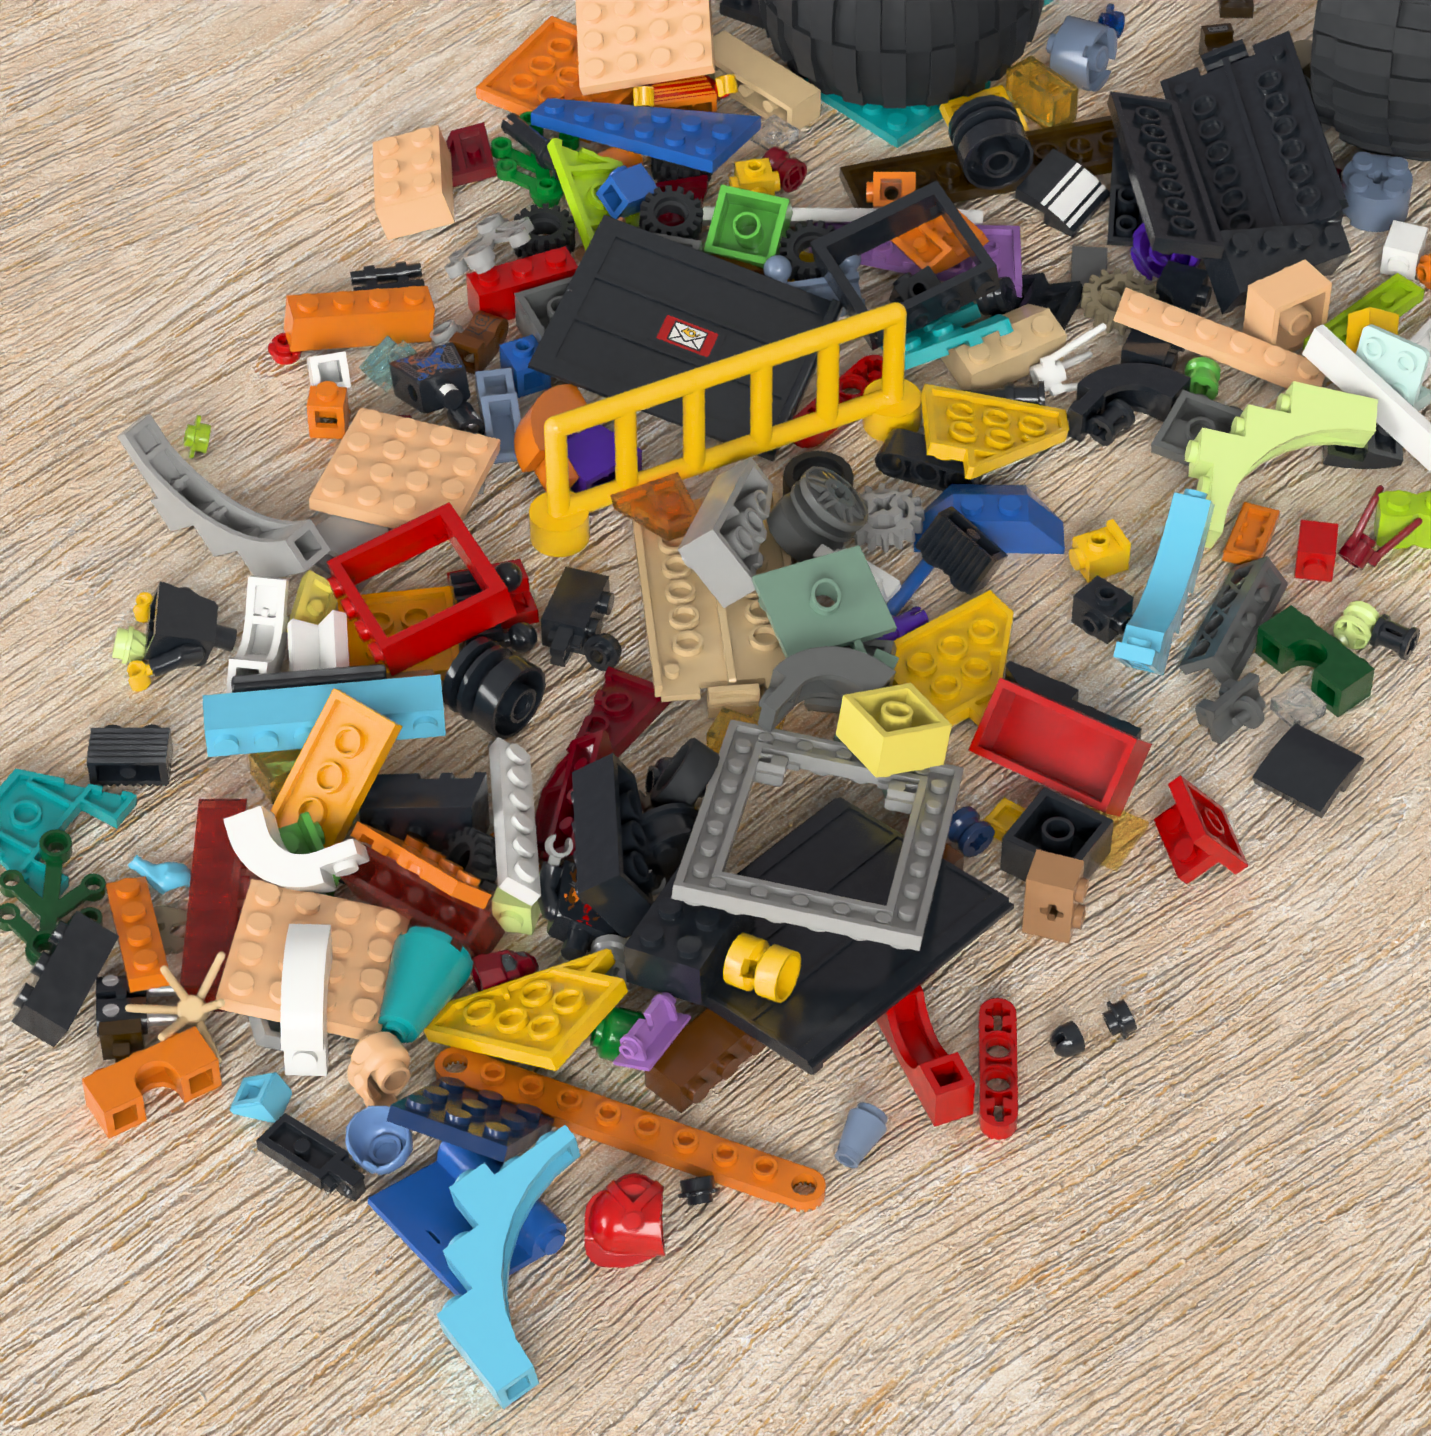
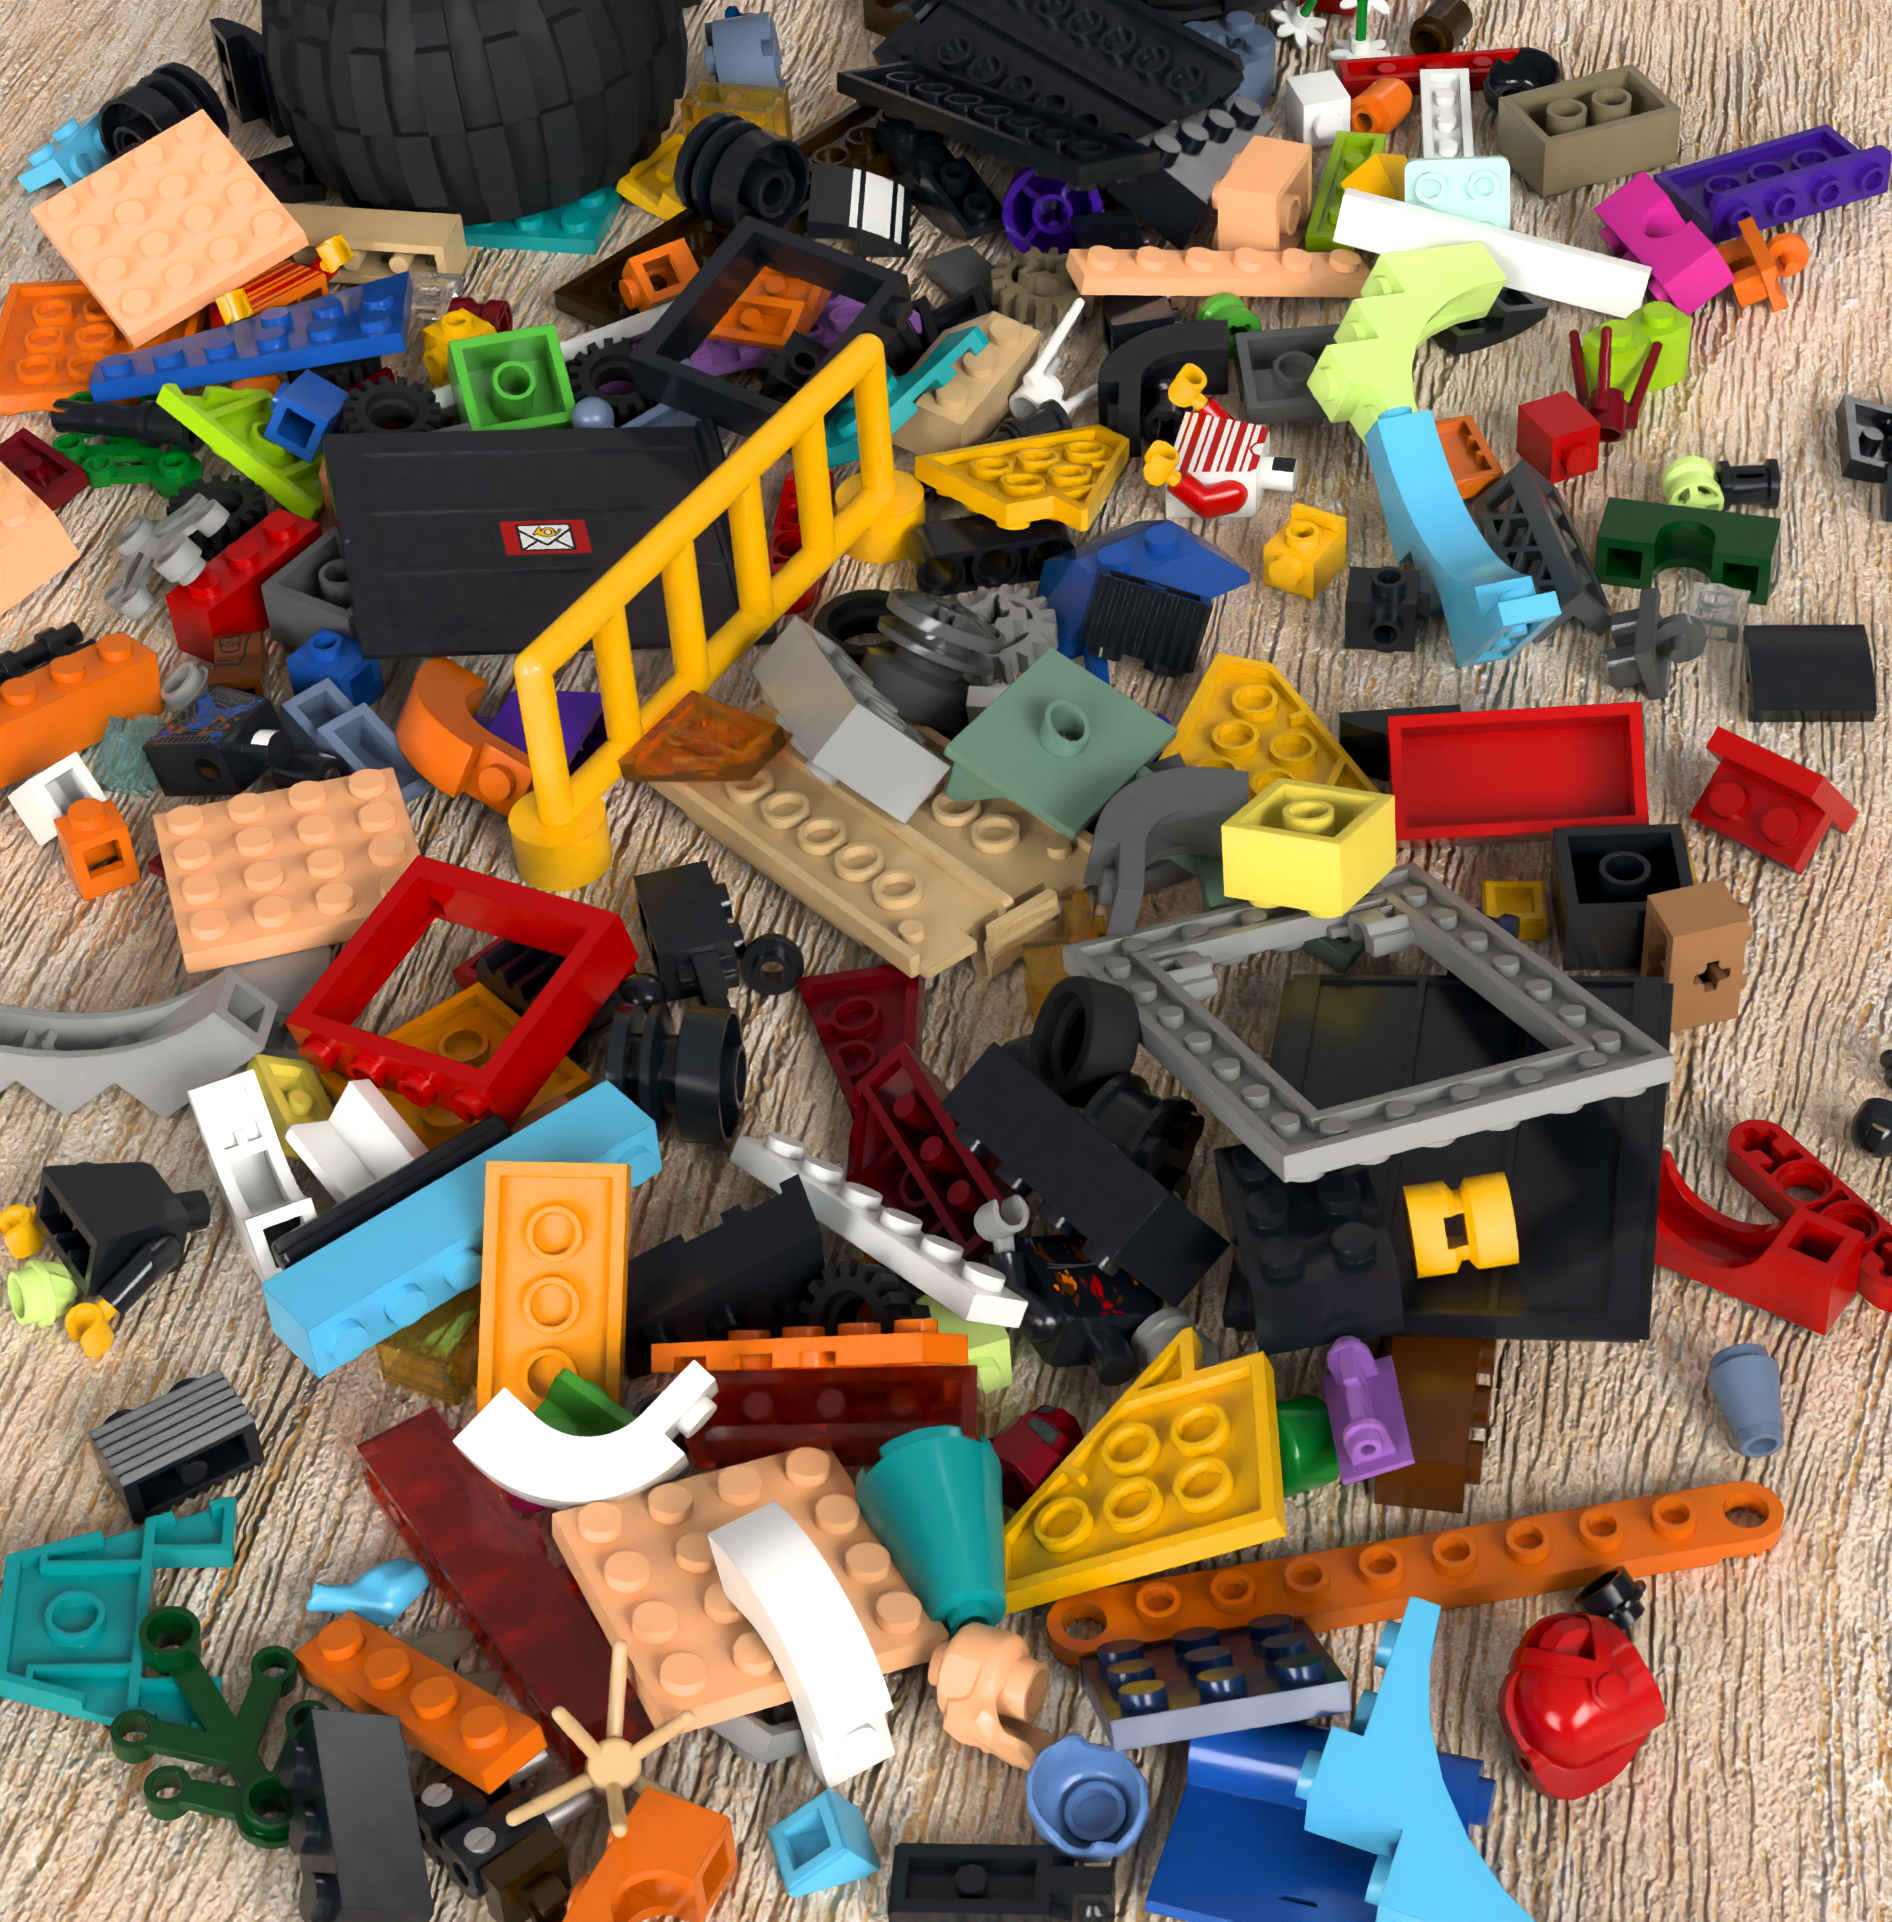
camera: 30 degrees left, 5 degrees down
none -> torso [1143,363,1299,519]

